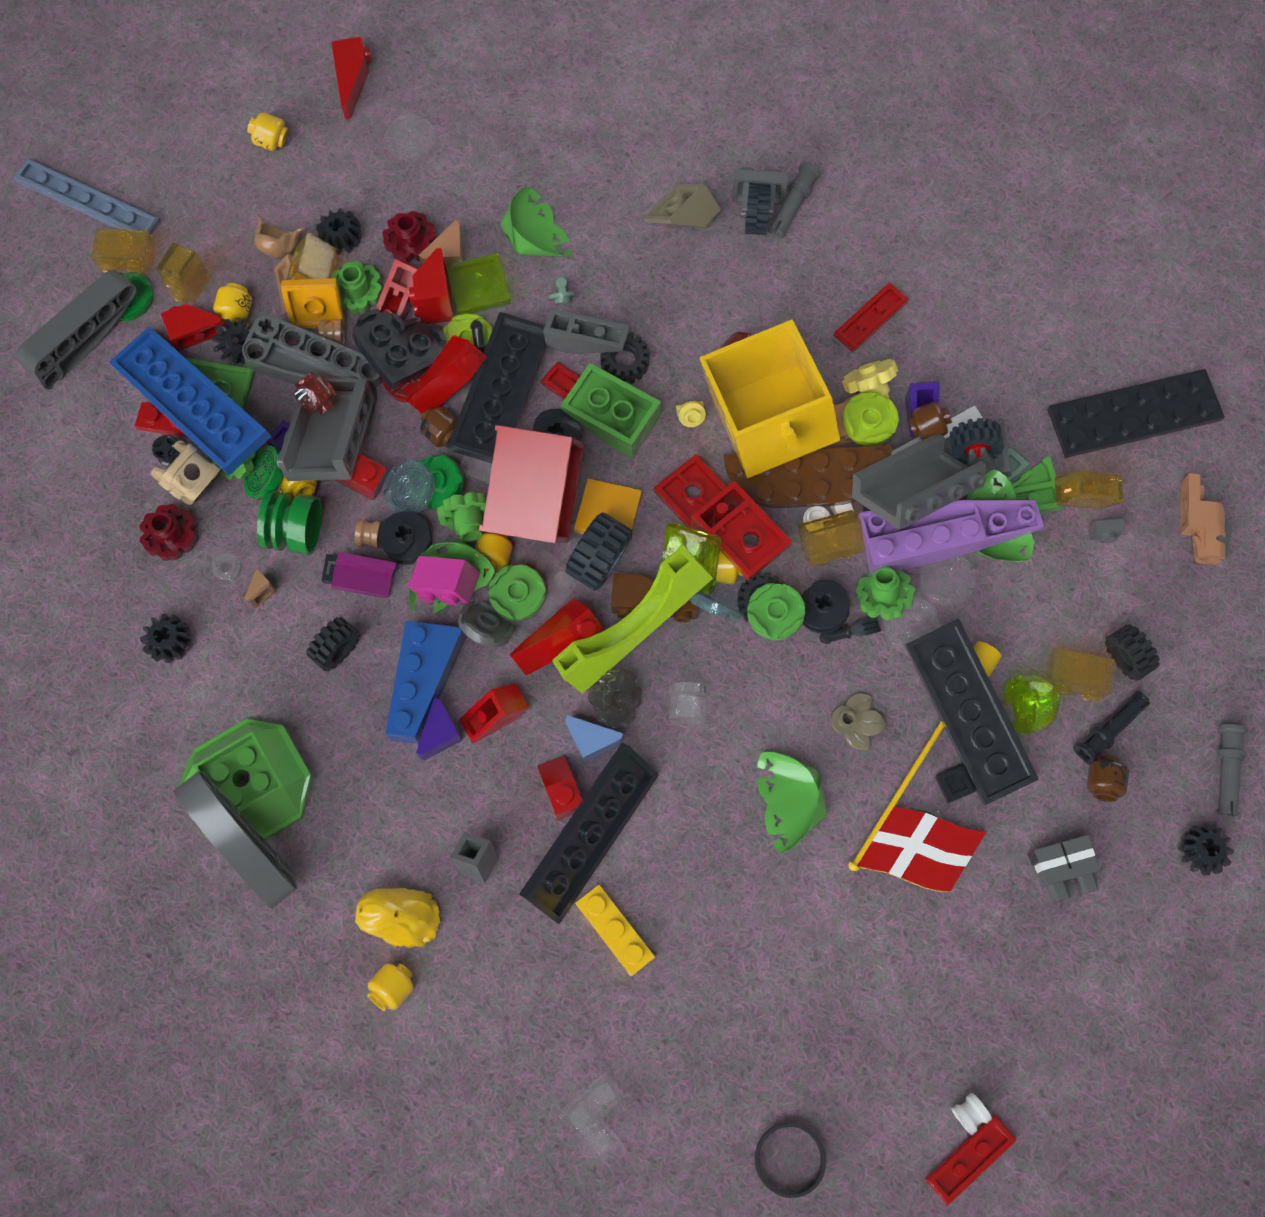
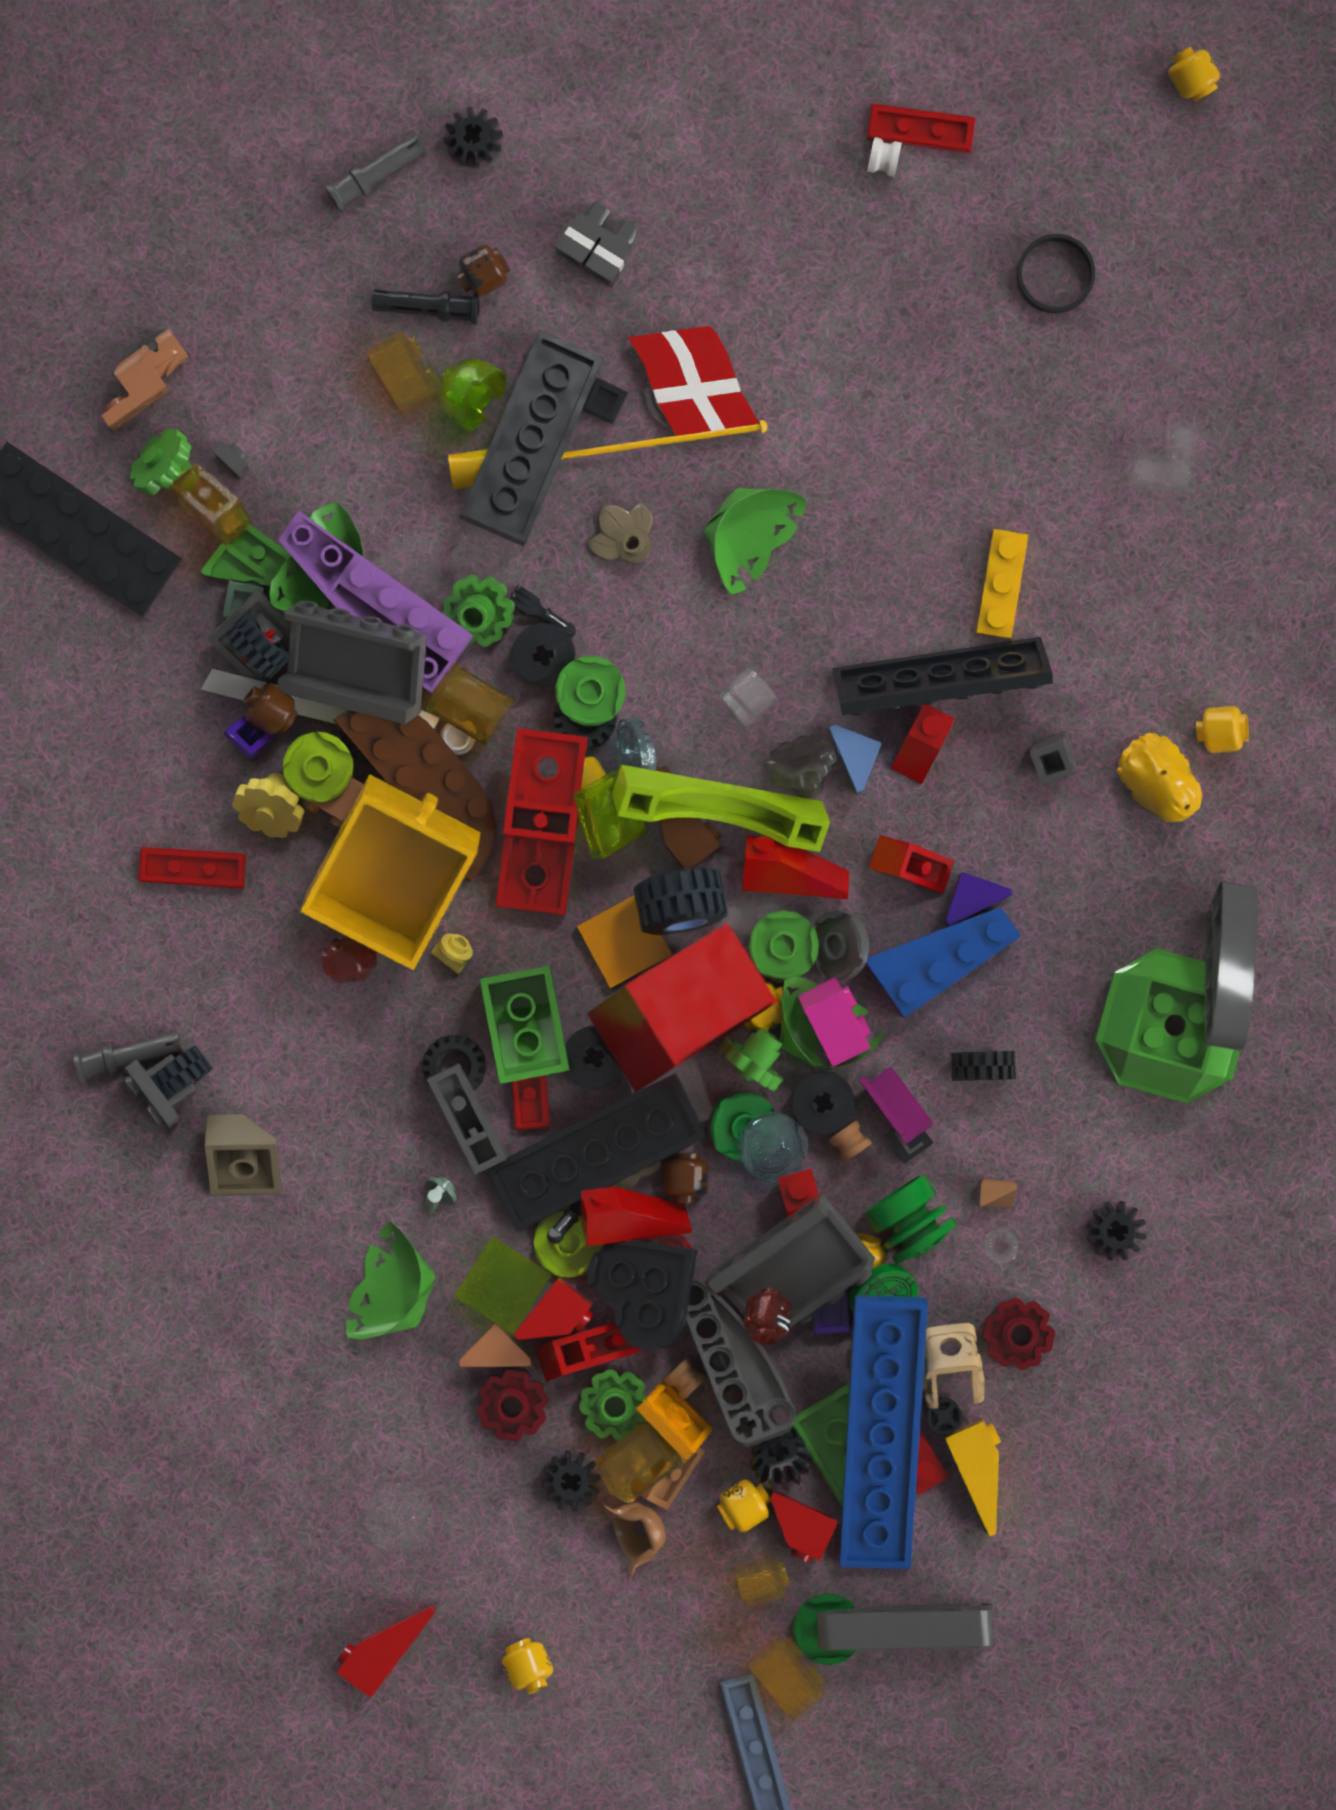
camera: 130 degrees left, 15 degrees up
black tyre [1105,624,1160,681] -> none
none -> bright green plant [130,428,195,496]
none -> yellow slope [943,1419,1001,1537]

